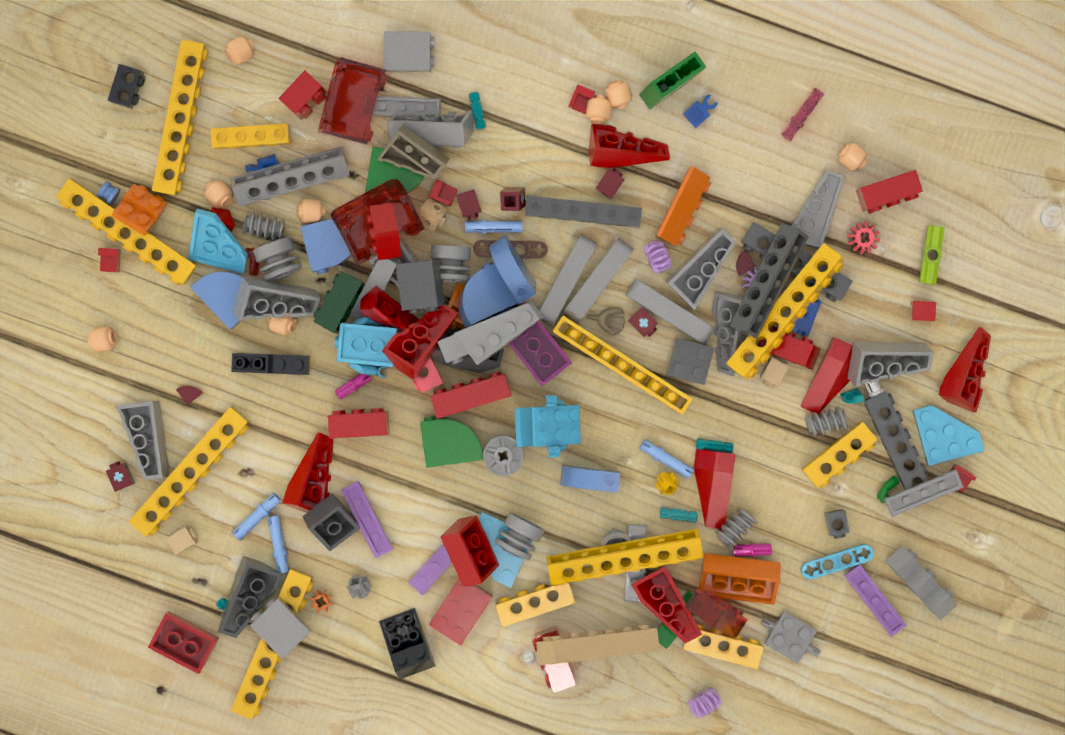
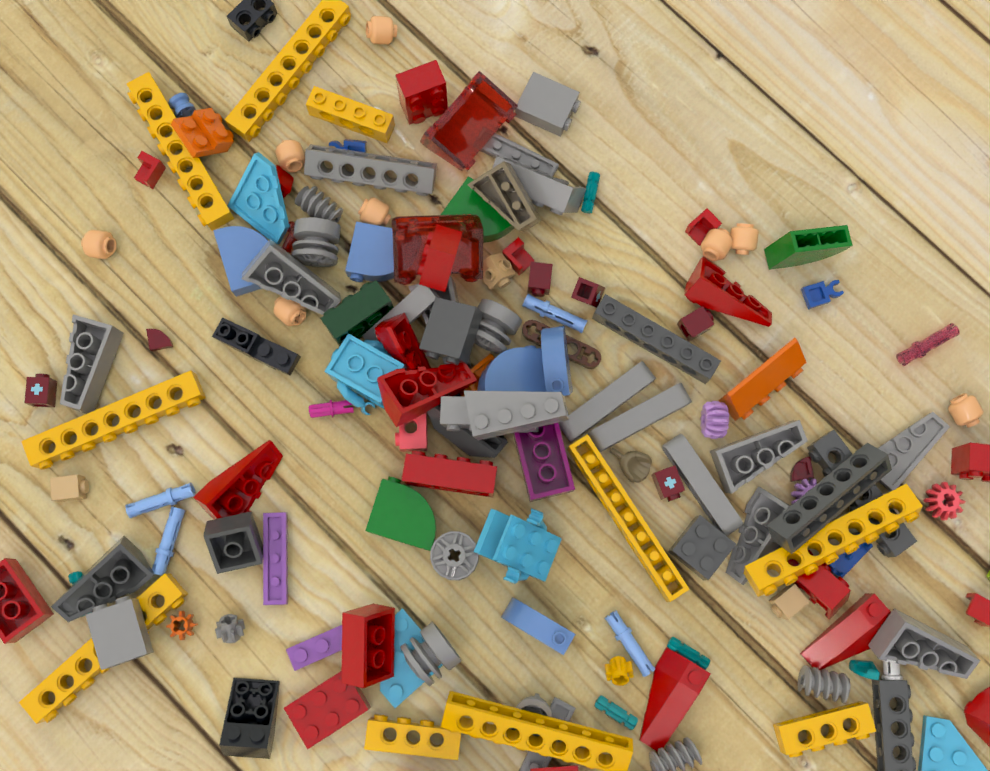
camera: 20 degrees right, 10 degrees down
red brick [328,408,389,439] -> none

